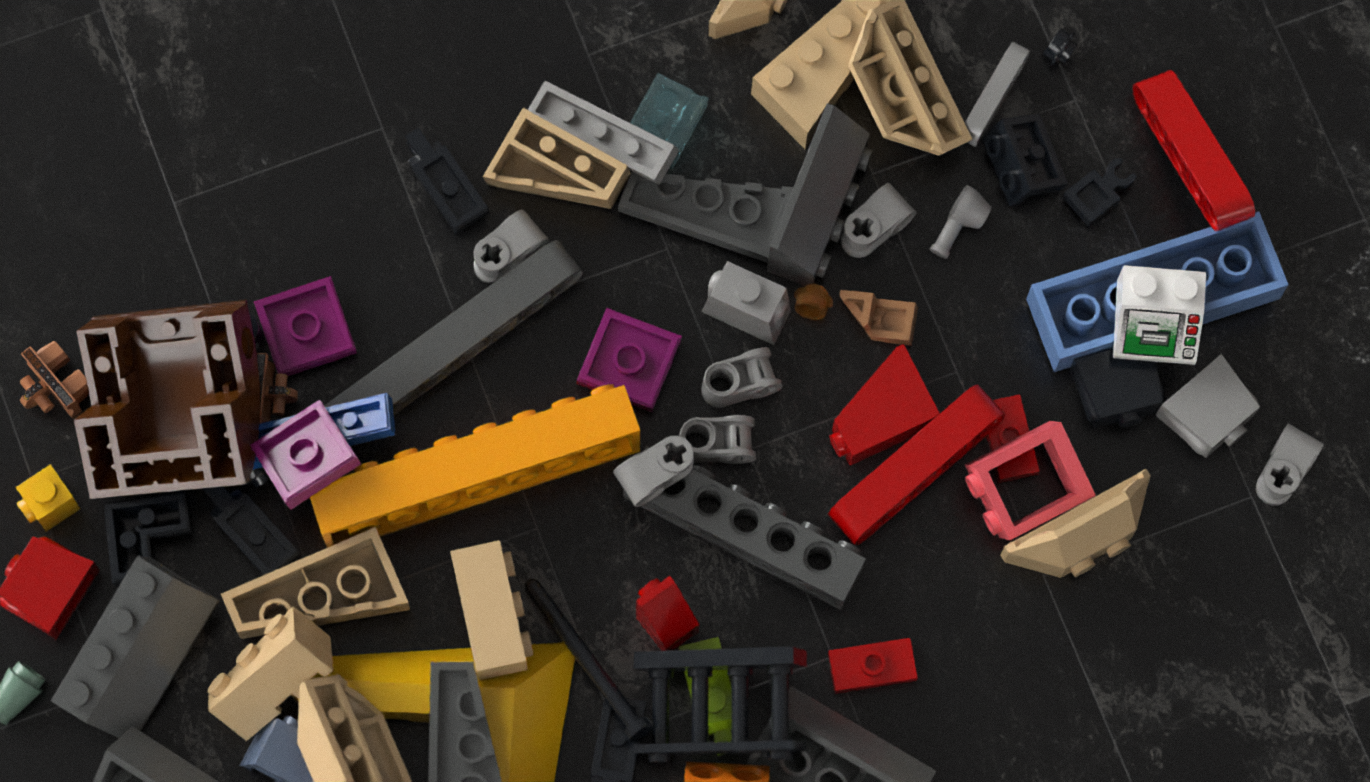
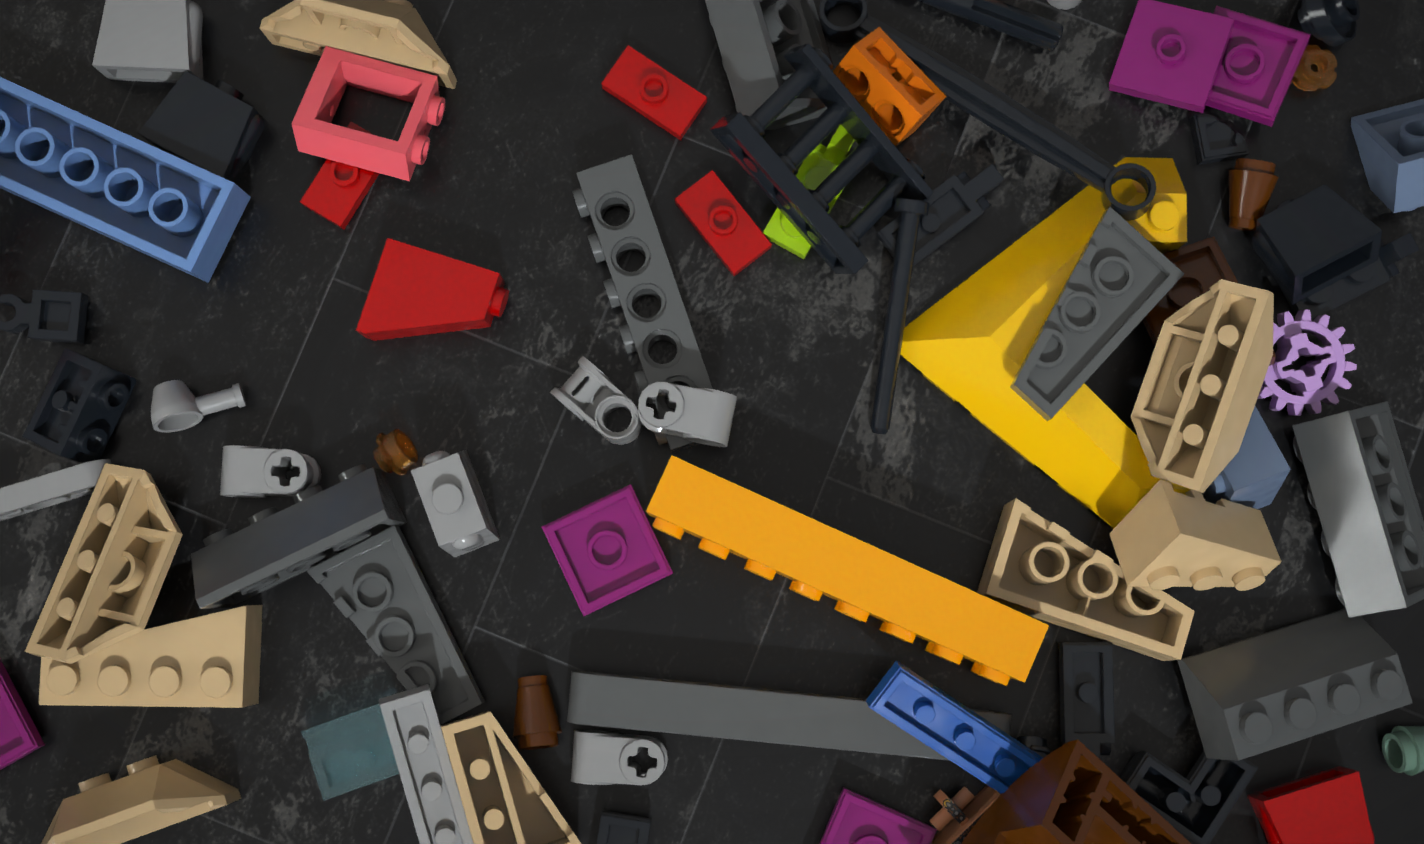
camera: 135 degrees left, 10 degrees up
plate [250,400,361,510] -> none
tan wedge [450,540,534,681] -> none
red slope [636,576,699,651] -> none
light grey piece [701,347,783,408] -> none
red beam [828,384,1006,546] -> none
medium nougat slope [839,290,918,346] -> none
white slope [1113,265,1206,365] -> none
none -> reddish brown cone [512,675,562,750]
none -> red plate [675,170,772,277]

